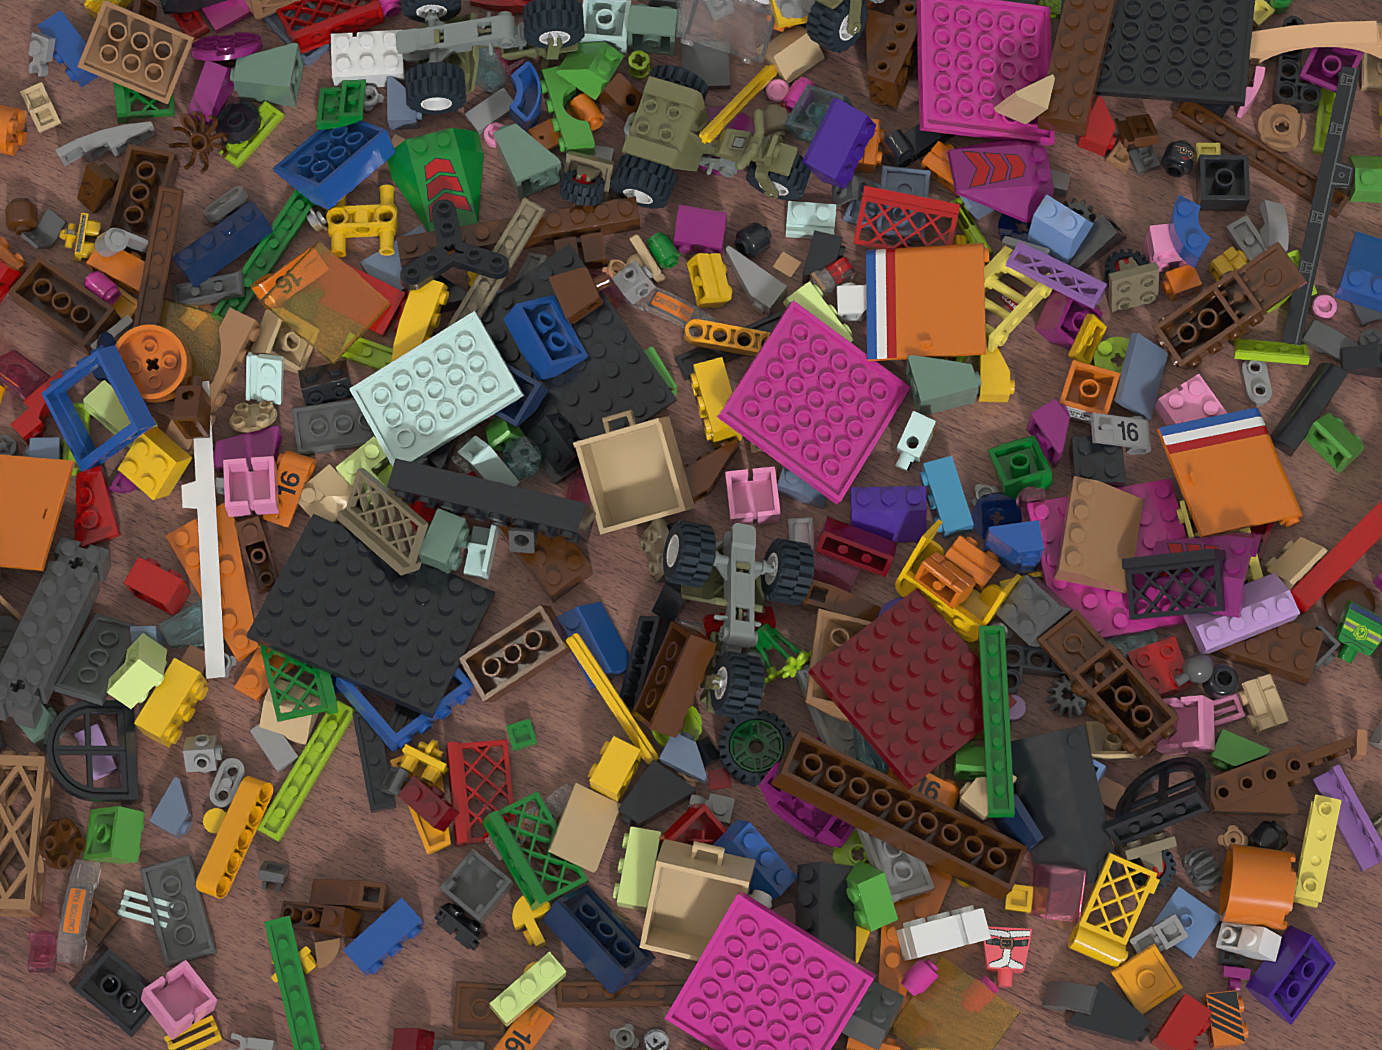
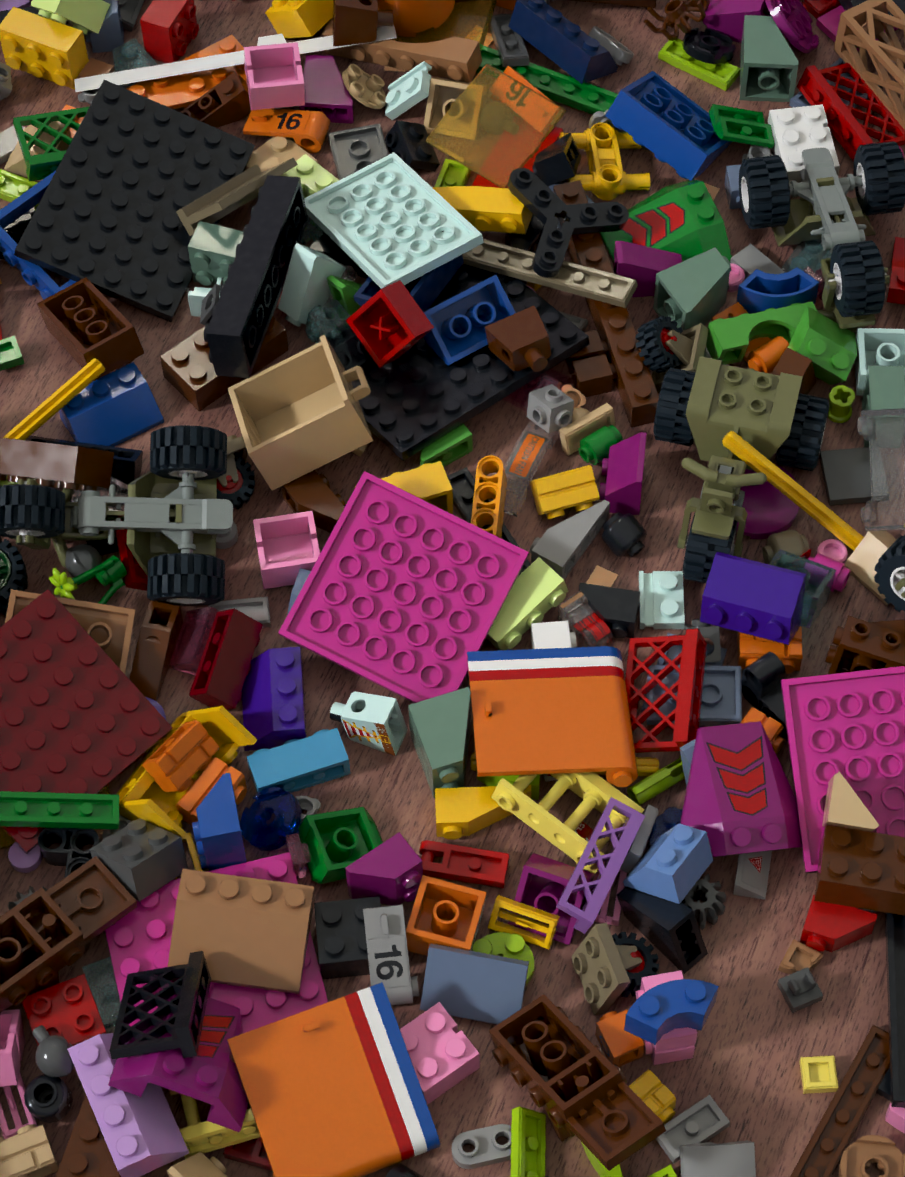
camera: 85 degrees right, 15 degrees down
reddish brown plate [1115,114,1159,148] -> none
black head [1162,140,1196,177] -> none
black brick [1196,154,1250,211] -> none
none -> red brick [346,280,434,368]
none -> red plate [419,840,510,888]
none -> black slope [532,133,581,186]
none -> magenta slope [613,241,682,298]

